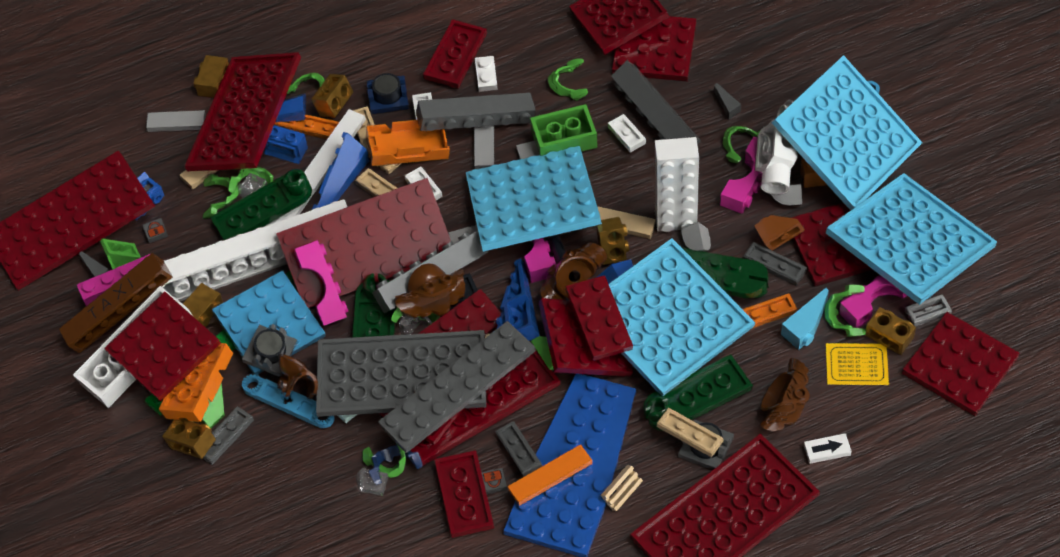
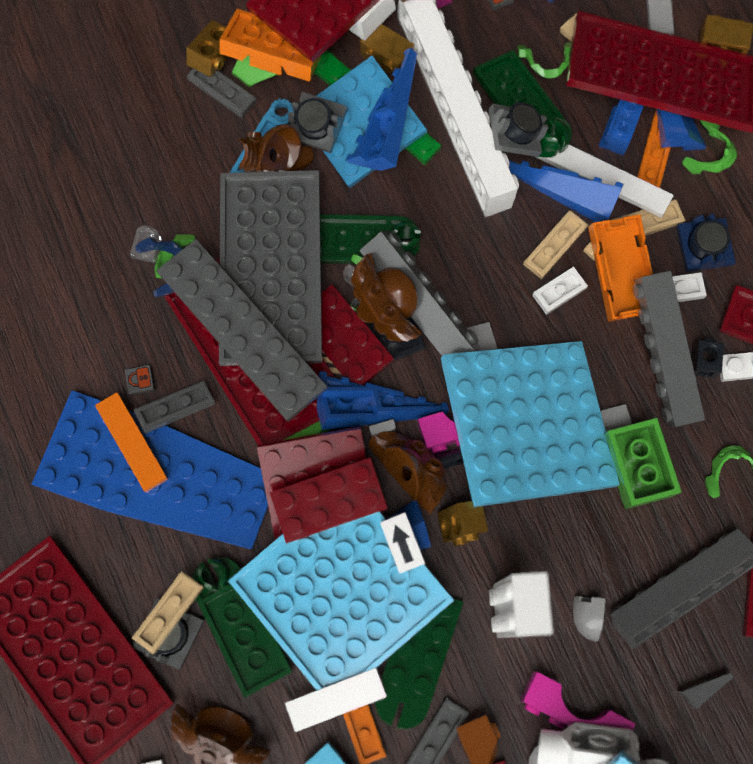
camera: 85 degrees right, 20 degrees up
bright green helmet [228,167,273,193] -> none
clear plate [238,173,268,198] -> none
dark red plate [276,178,451,308] -> none
dark pink arch [294,240,348,326] -> none
pearl gold brick [311,74,353,118] -> none
dark red plate [434,450,494,538] -> none
light grey tile [474,125,494,169] -> none
tan tile [594,207,656,239] -> none
tan tile [601,465,643,511] -> none
white plate [608,114,646,152] -> none
light grey brick [681,222,711,252] -> none
bright green helmet [723,126,761,163] -> none
none -> white sticker [285,668,386,732]
none -> blue wedge [346,48,417,171]
none -> light grey tile [369,419,396,438]
none -> white tile [380,513,425,573]
none -> piece [489,102,548,157]
none -> black brick [691,338,724,378]

